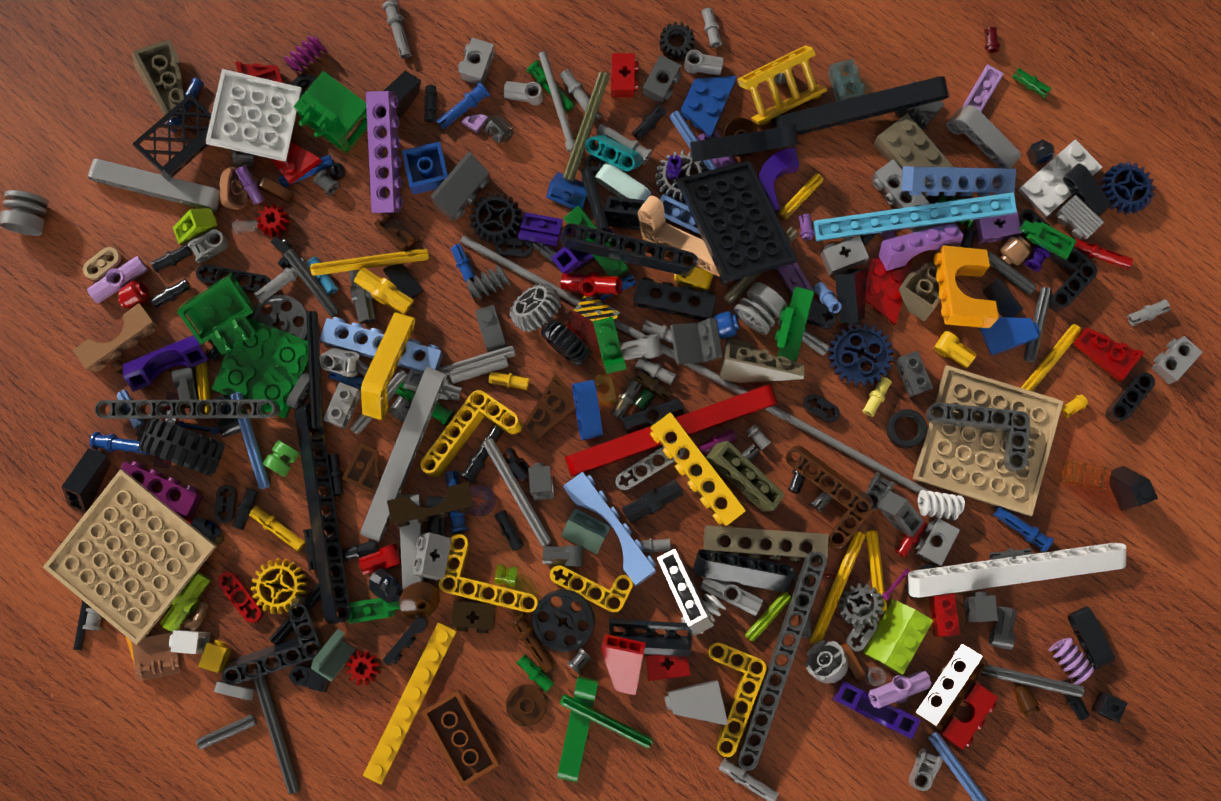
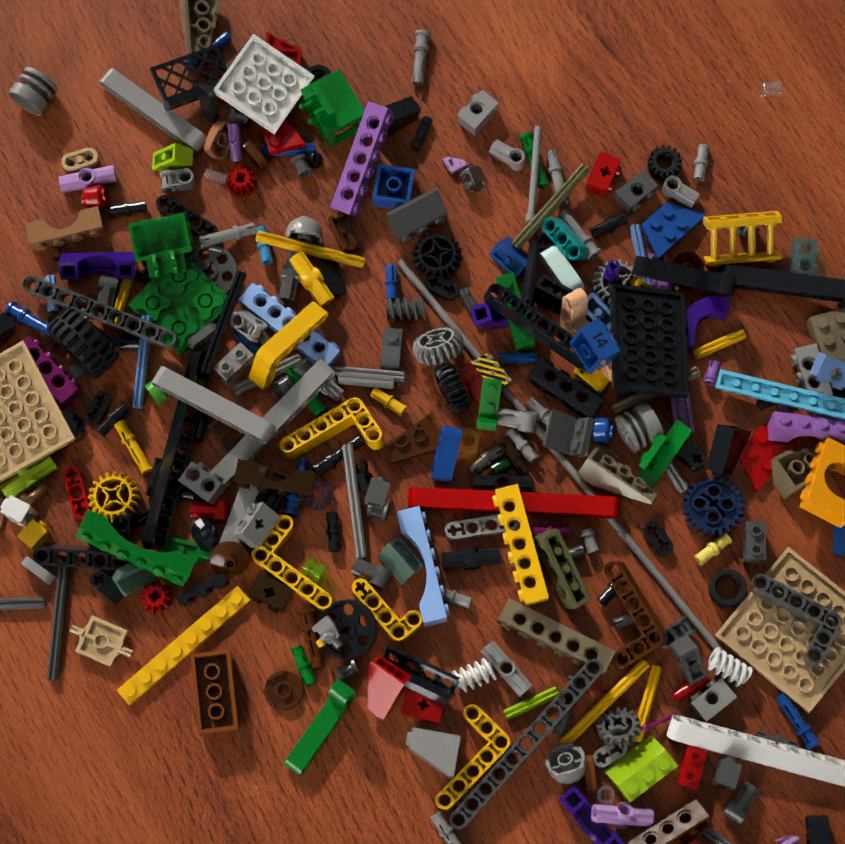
camera: 25 degrees right, 5 degrees down
black pin [150,244,192,273] -> none
black bracket [270,236,292,269] -> none
magenta piece [284,35,328,76] -> none
dark grey axle [284,249,339,317] -> none
blue pin [436,82,490,130] -> none
dark purple plate [518,212,563,246] -> none
red piece [560,272,622,297] -> none
green axle [560,694,653,748] -> none
light grey brick [657,549,714,635] -> none
black beam [692,549,795,592] -> none
medium blue pin [814,282,842,313] -> none
light grey brick [820,236,869,276] -> none
yellow piece [933,331,977,368] -> none
none -> clear light blue hinge [67,364,84,381]
none -> tan plate [69,615,134,667]
none -> green arch [75,509,196,586]
none -> light grey beam [151,366,276,445]
none -> dark grey brick [178,462,227,505]
none -> black slope [197,83,220,124]
none -> light grey cylinder [285,216,323,246]
none -> light grey piece [311,615,343,649]
none -> blue brick [569,318,620,374]
none -> yellow hand [630,276,655,289]

